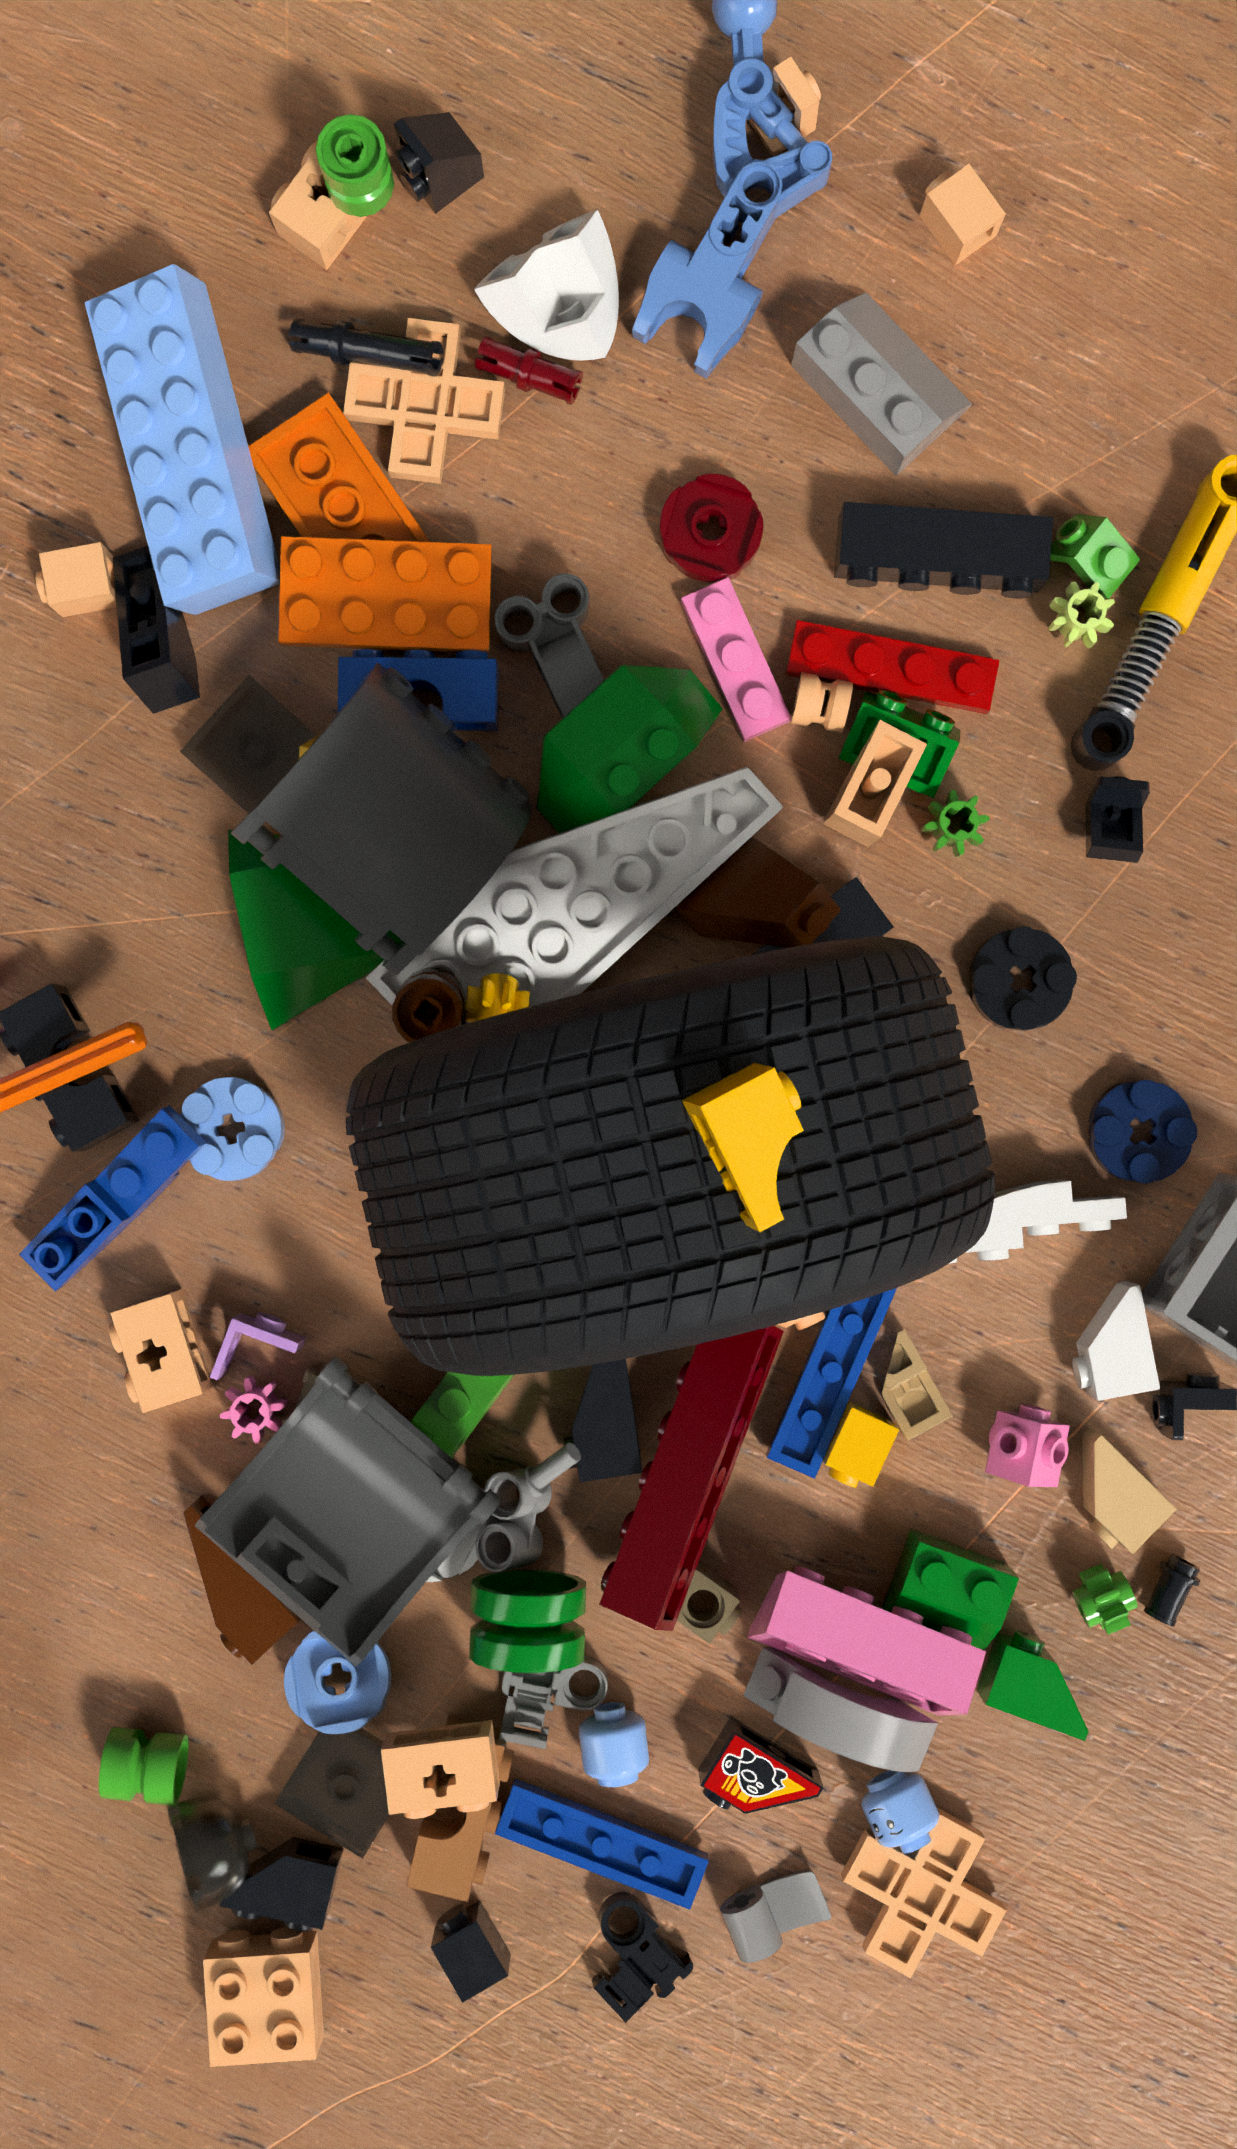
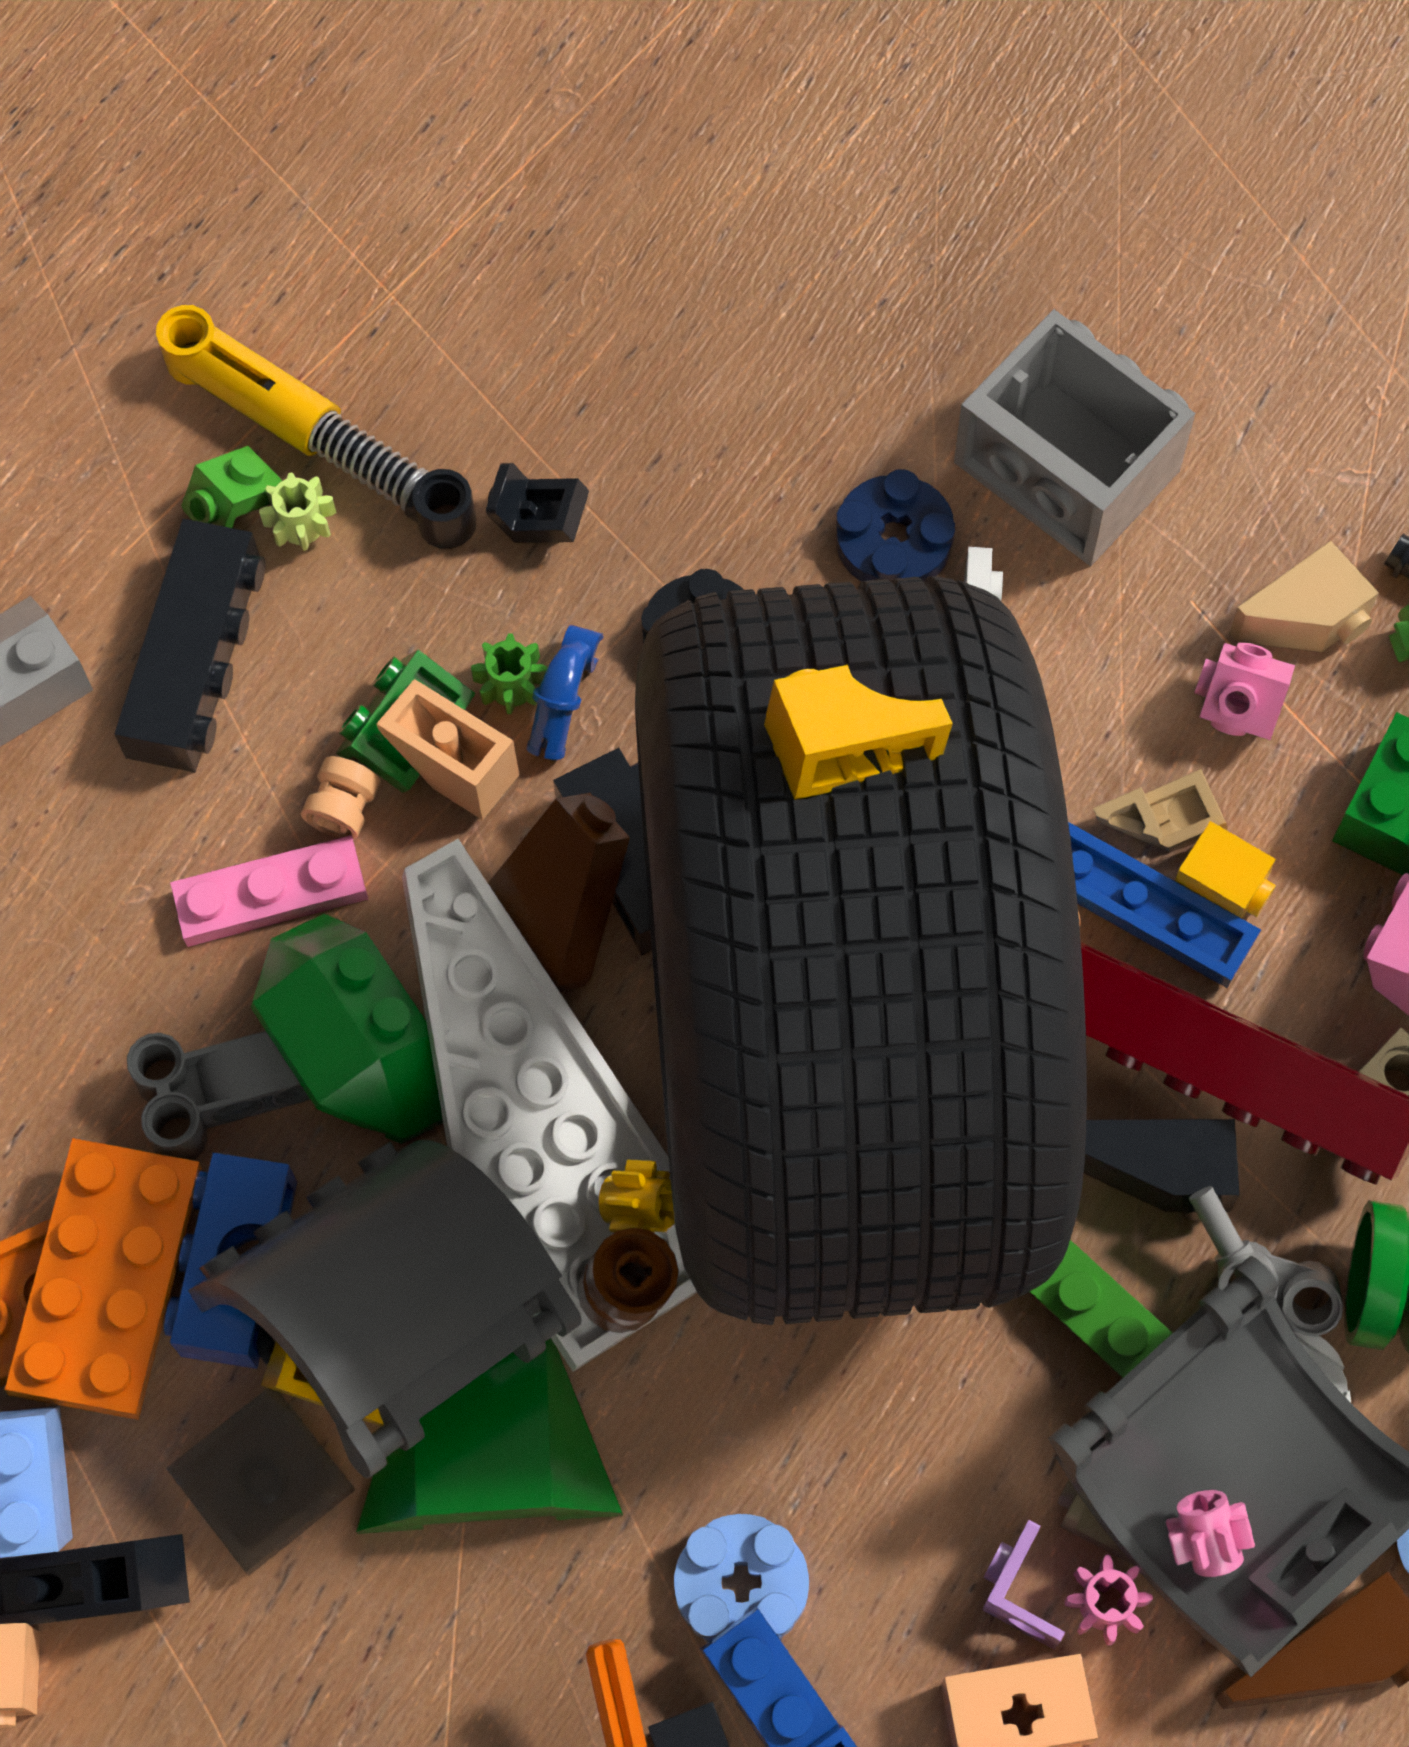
camera: 80 degrees left, 20 degrees down
dark red plate [660,474,764,582] -> none
red plate [786,620,1000,714] -> none
white slope [1072,1281,1160,1401] -> none
black bracket [1152,1373,1237,1440] -> none
none -> blue piece [526,625,604,760]
none -> bright pink gear [1166,1490,1255,1577]

